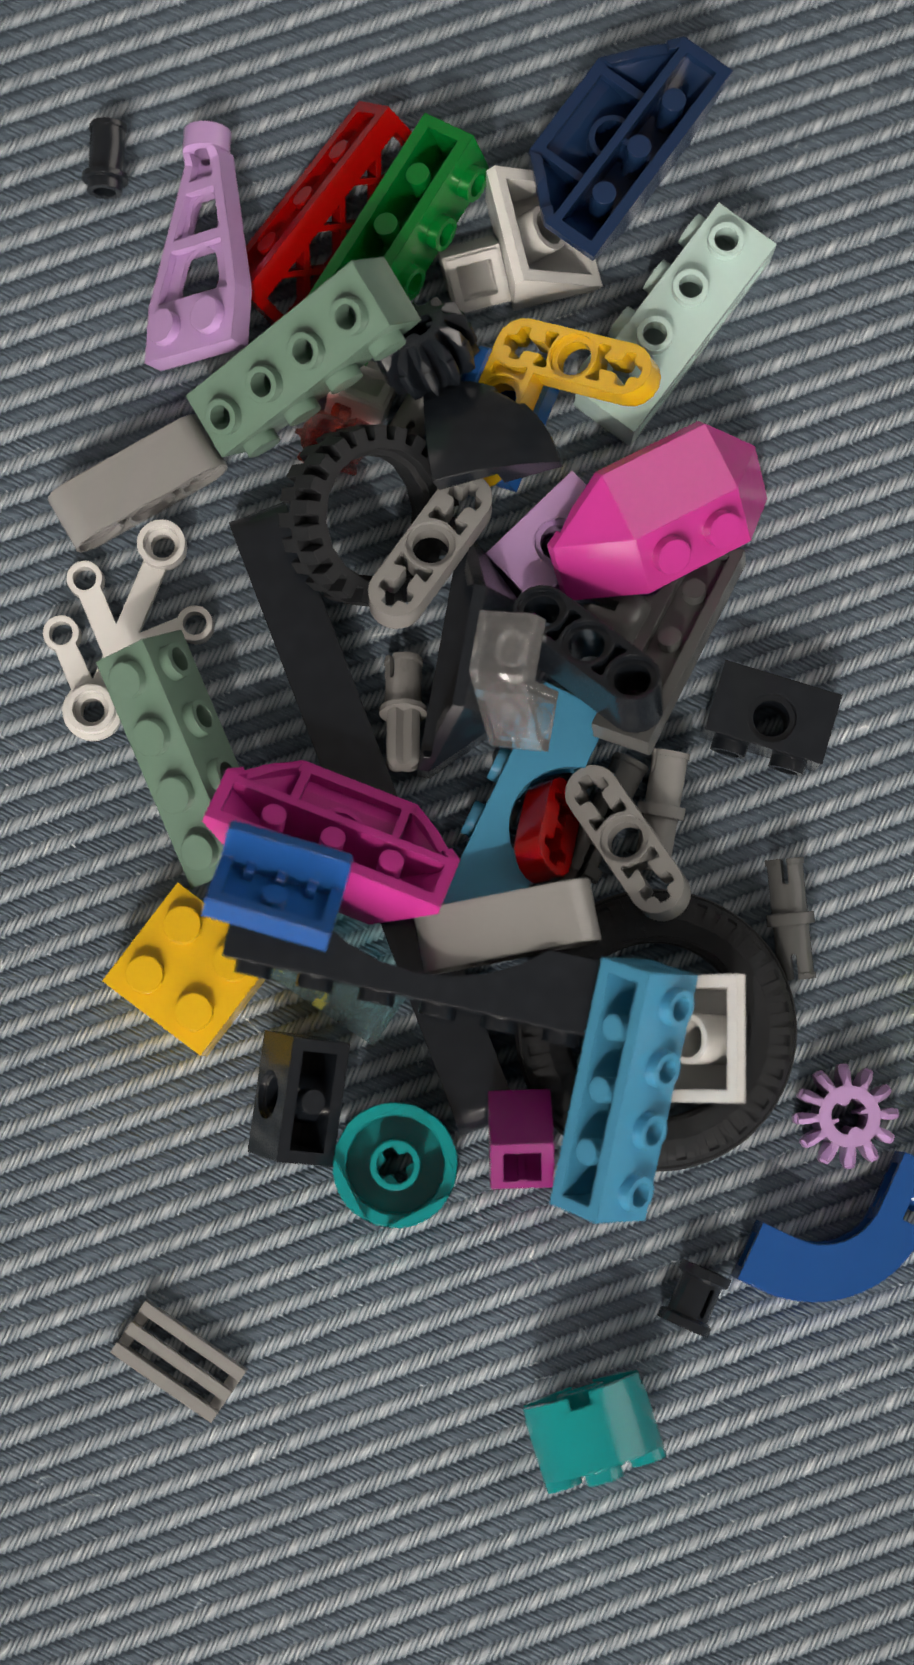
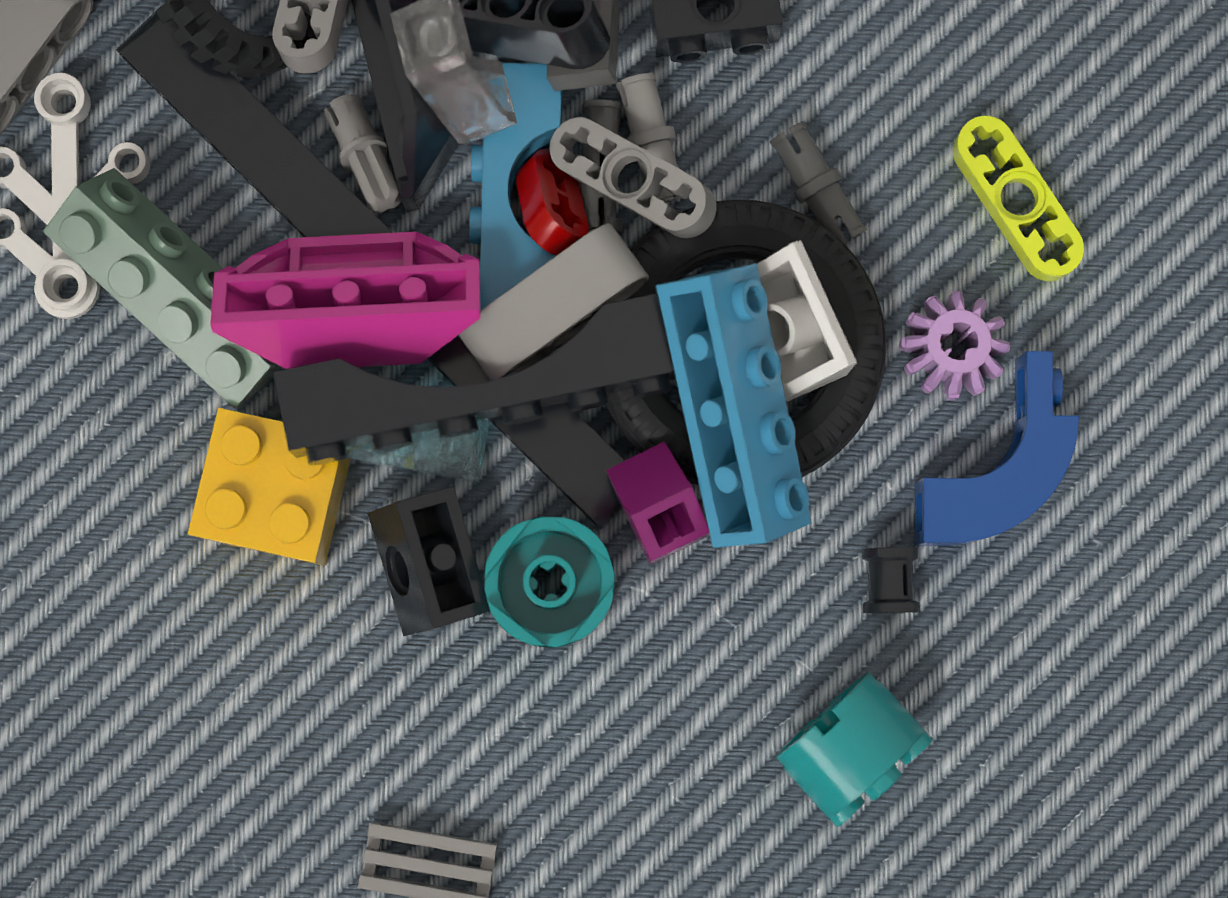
camera: 25 degrees left, 0 degrees up
blue bracket [202,820,353,952] -> none

